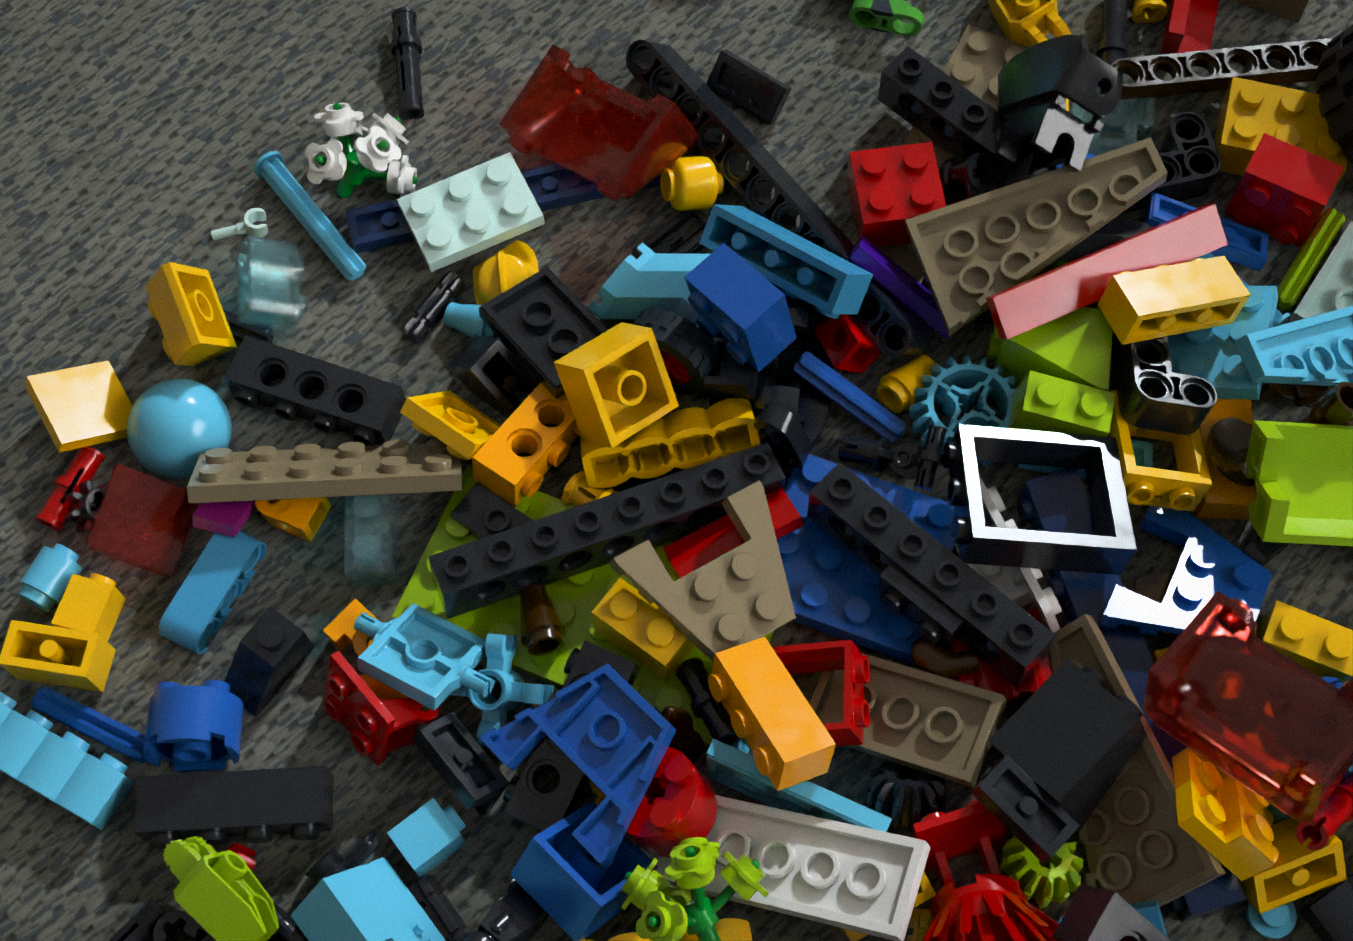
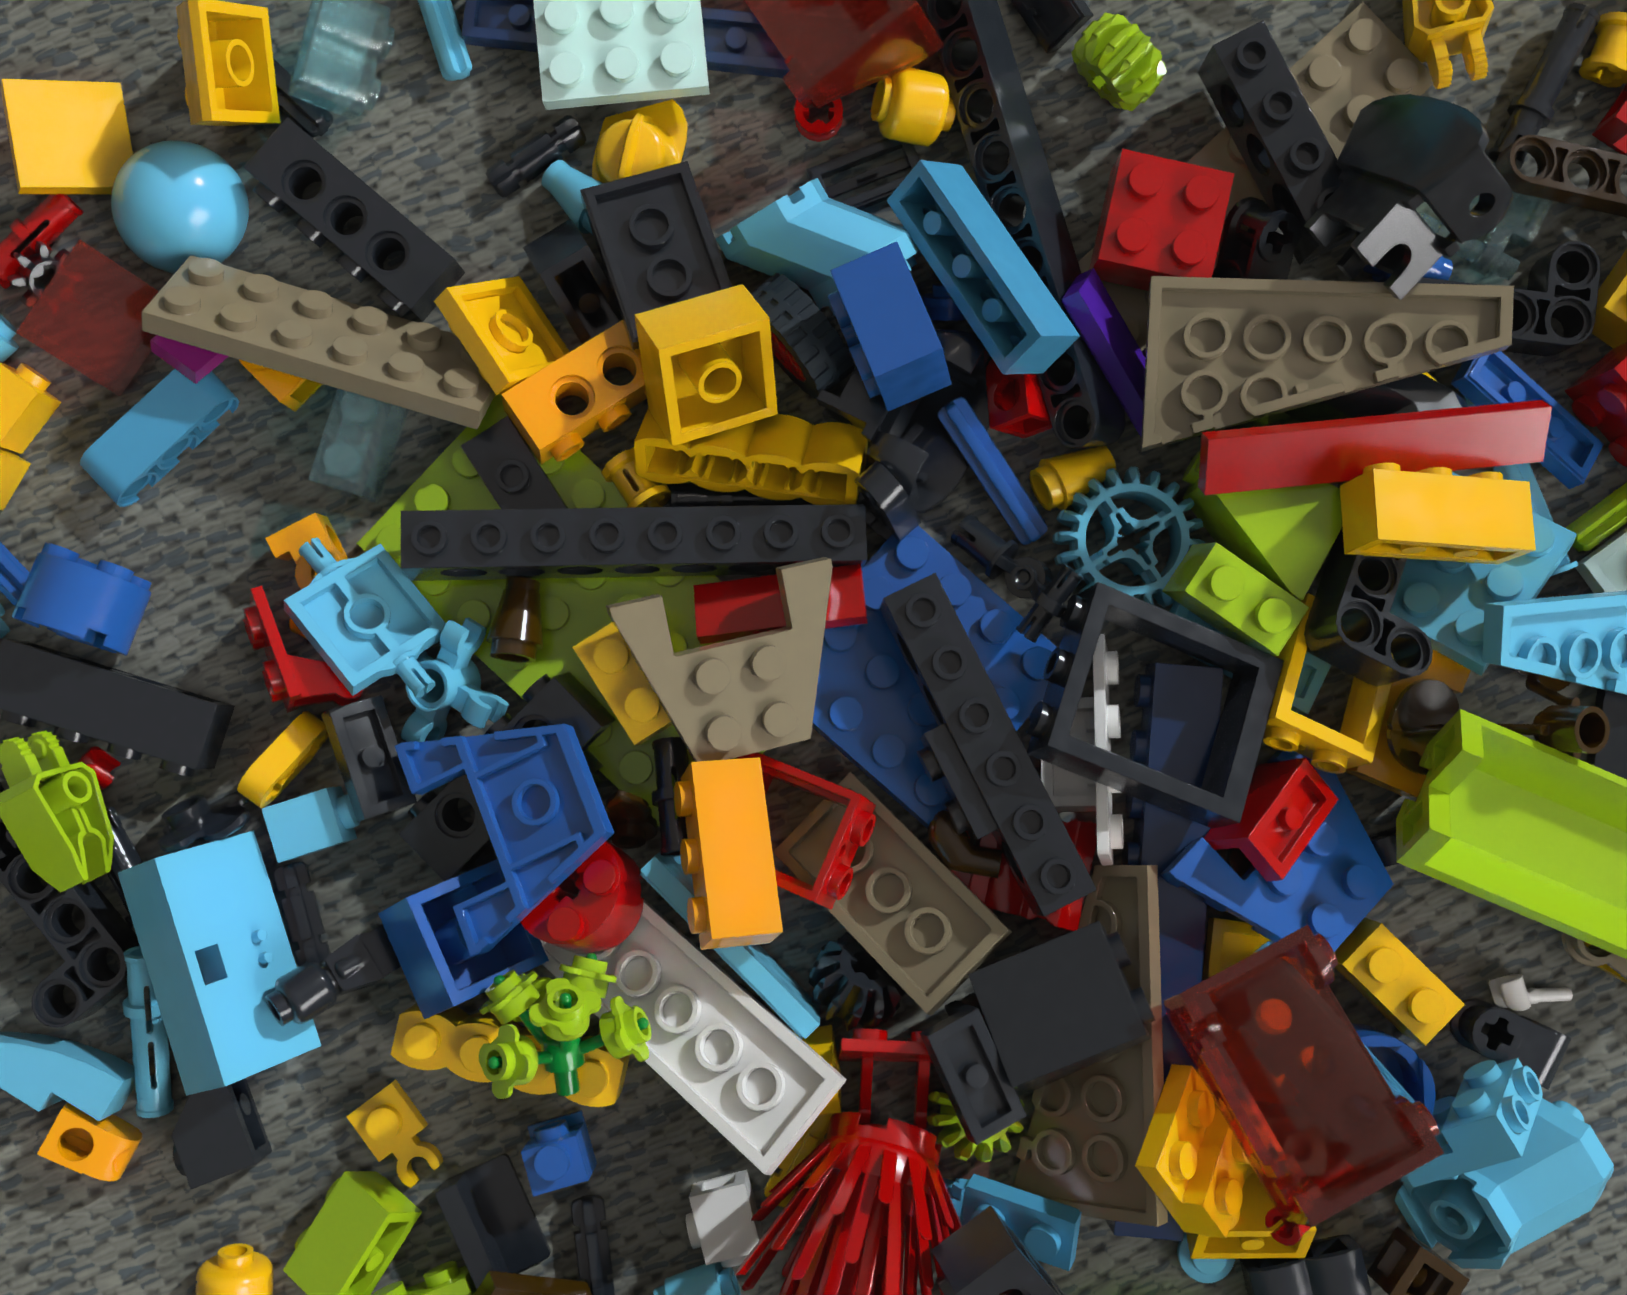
camera: 20 degrees right, 20 degrees up
black slope [224,607,314,717] -> none
none -> yellow beam [237,711,329,809]
none -> red bush [794,86,843,142]
none -> lime gear [1071,12,1167,111]
none -> red panel [1204,758,1339,881]

